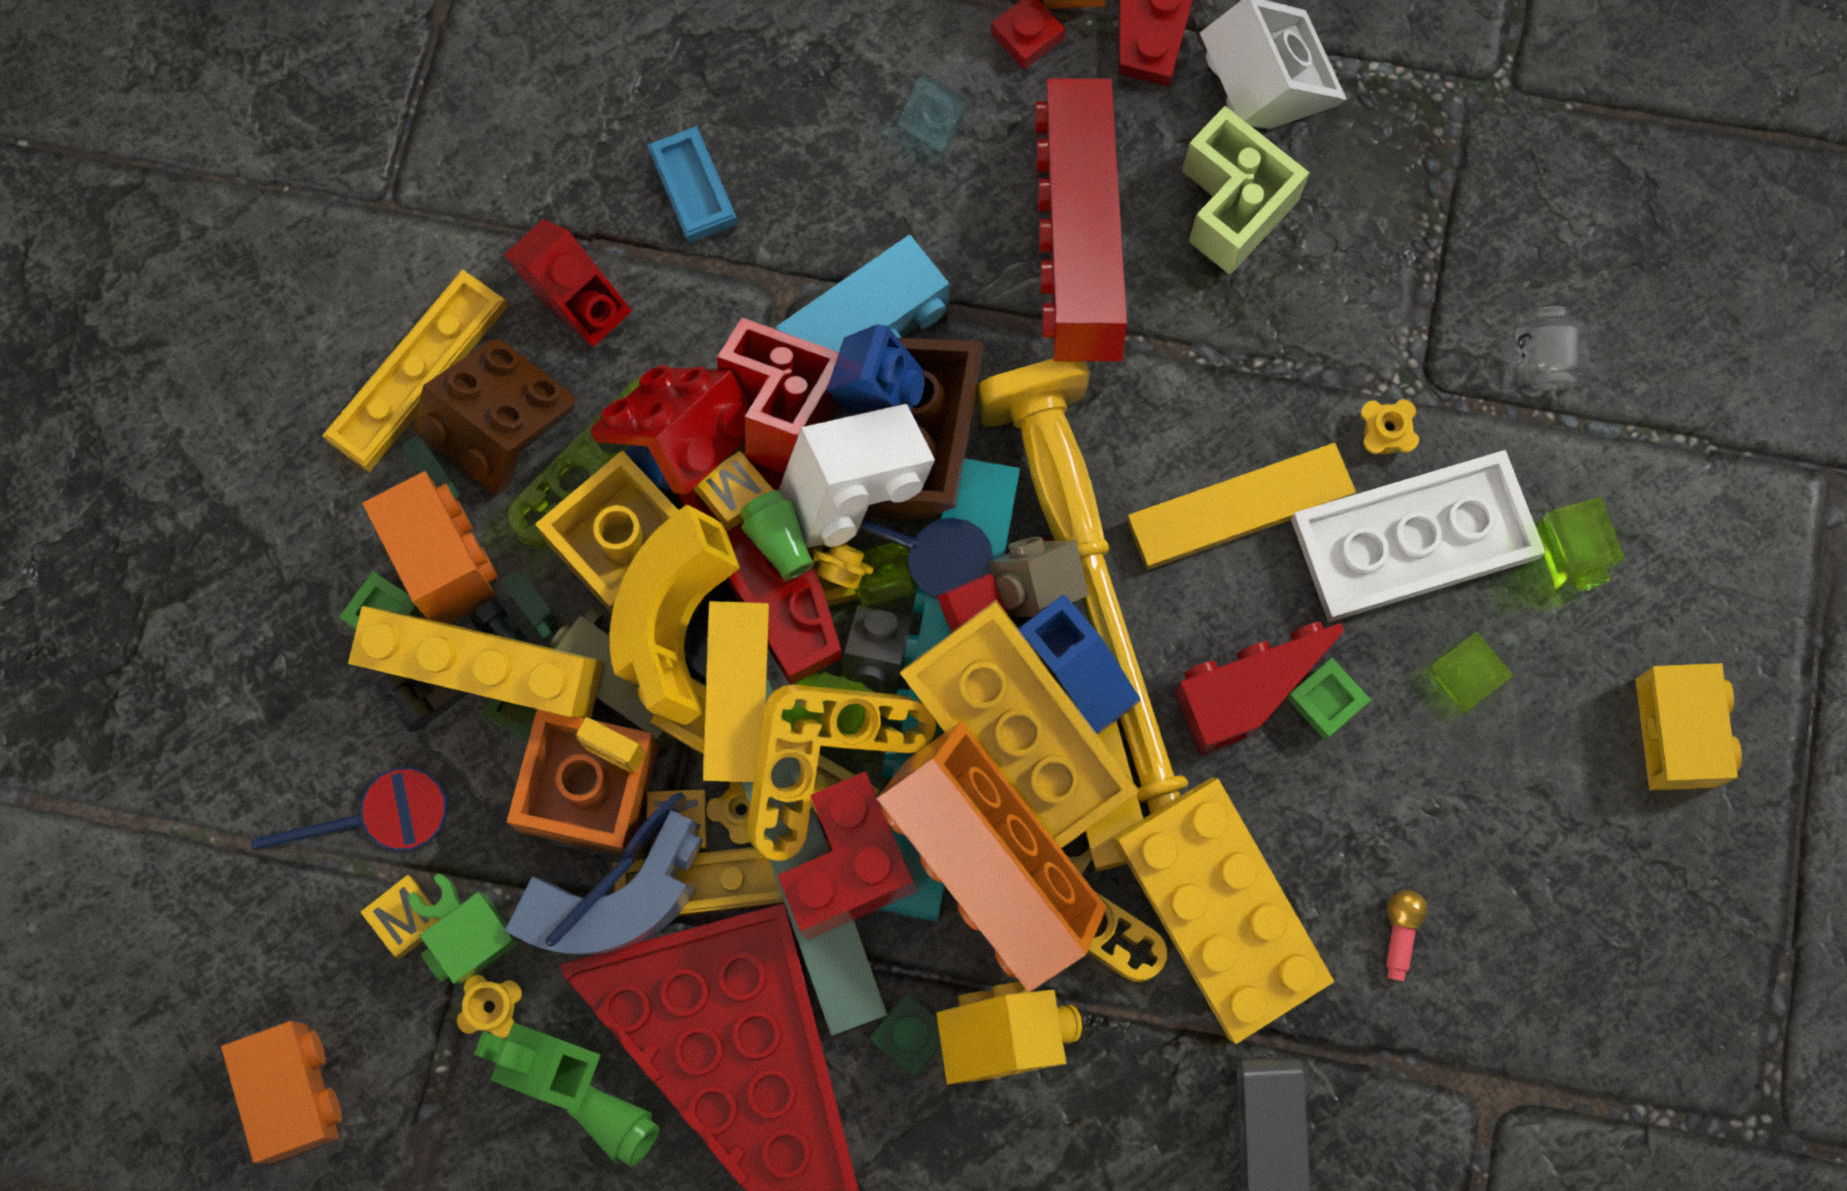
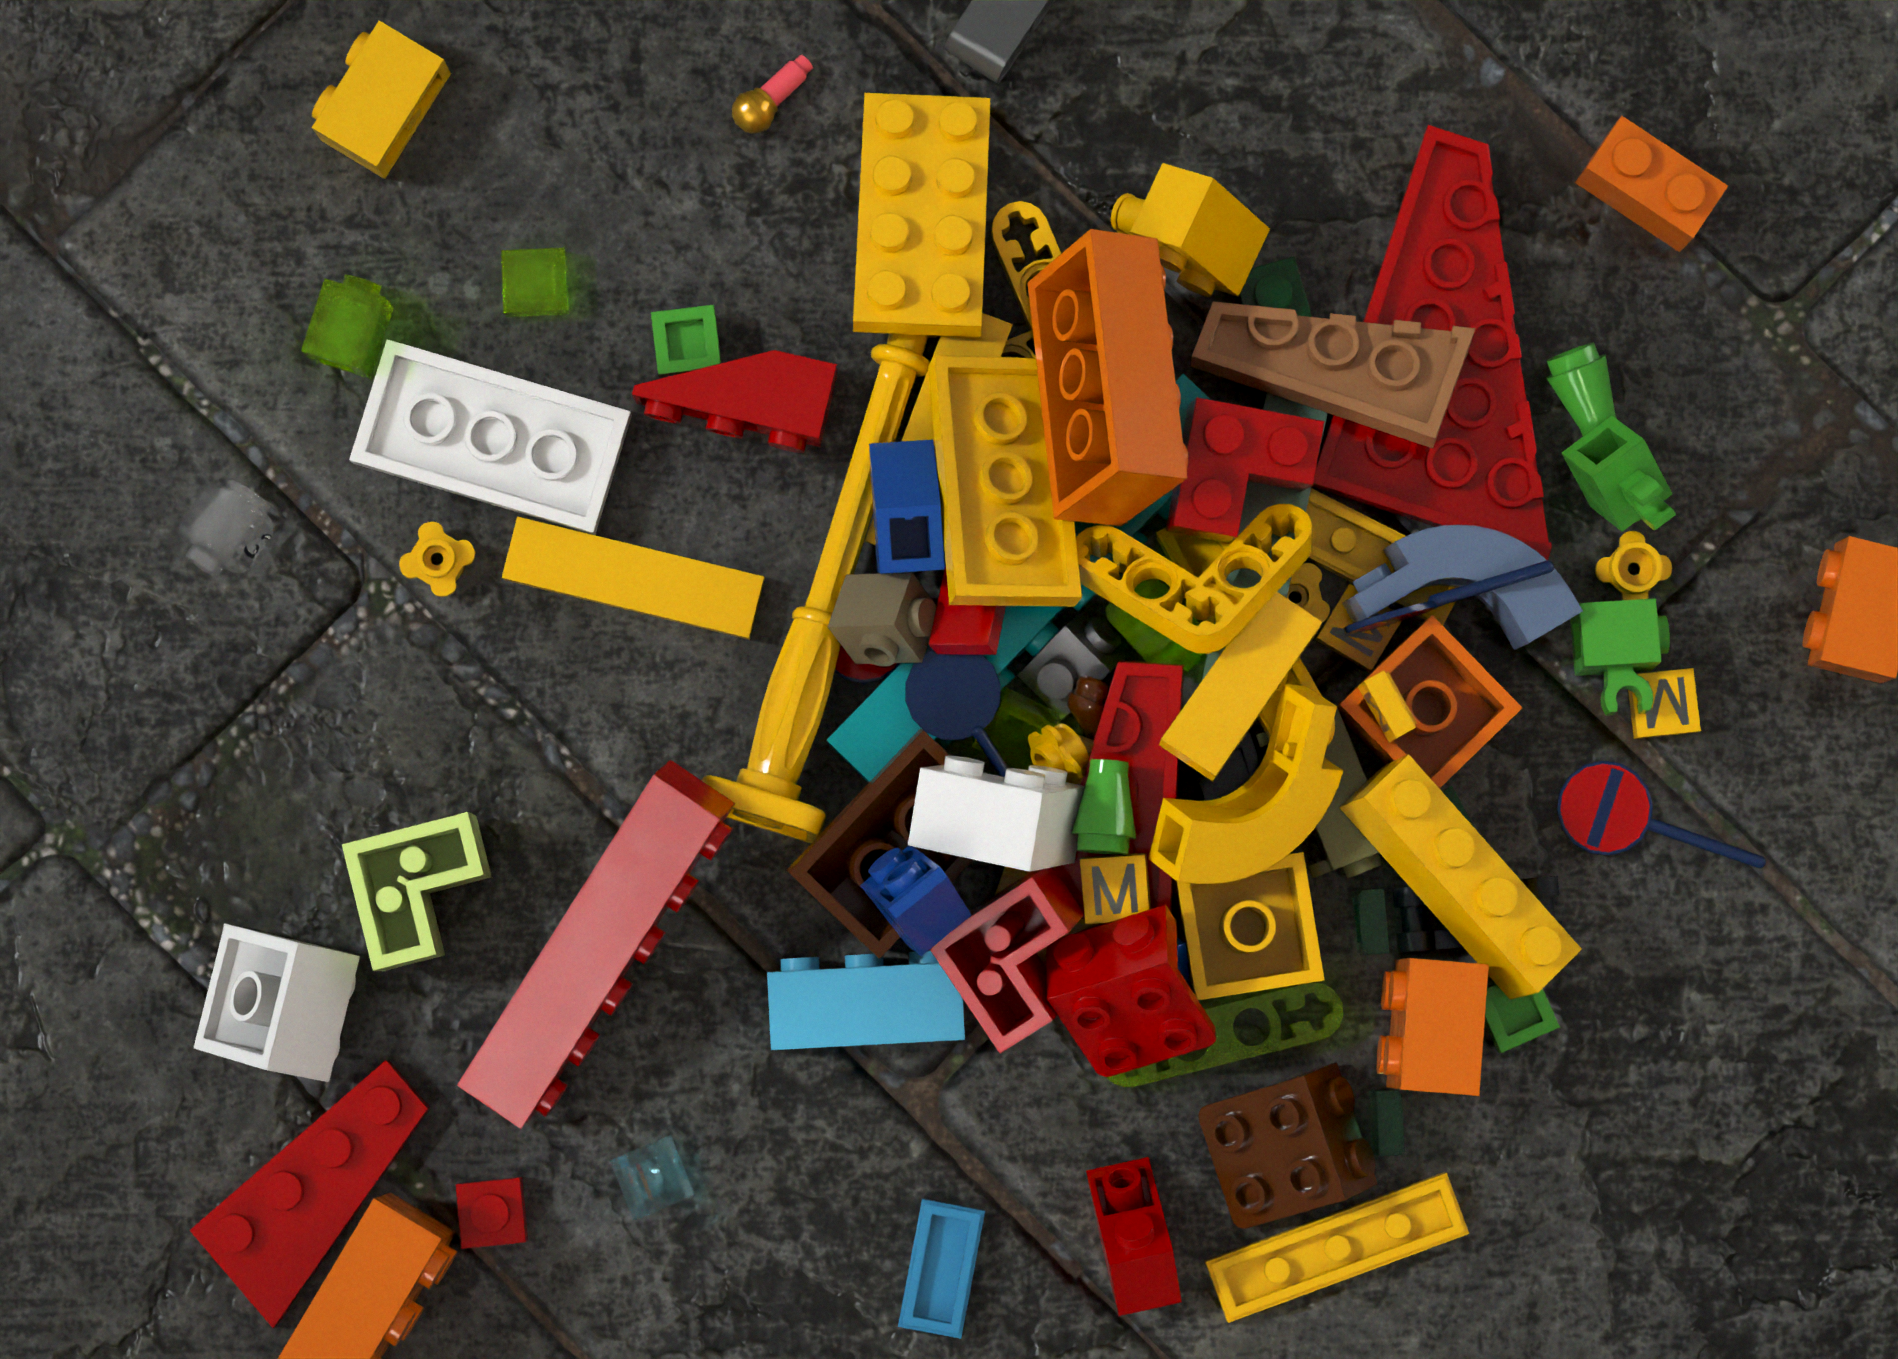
camera: 150 degrees left, 10 degrees up
none -> reddish brown arm [1067,675,1110,740]
none -> medium nougat wing [1190,301,1476,448]

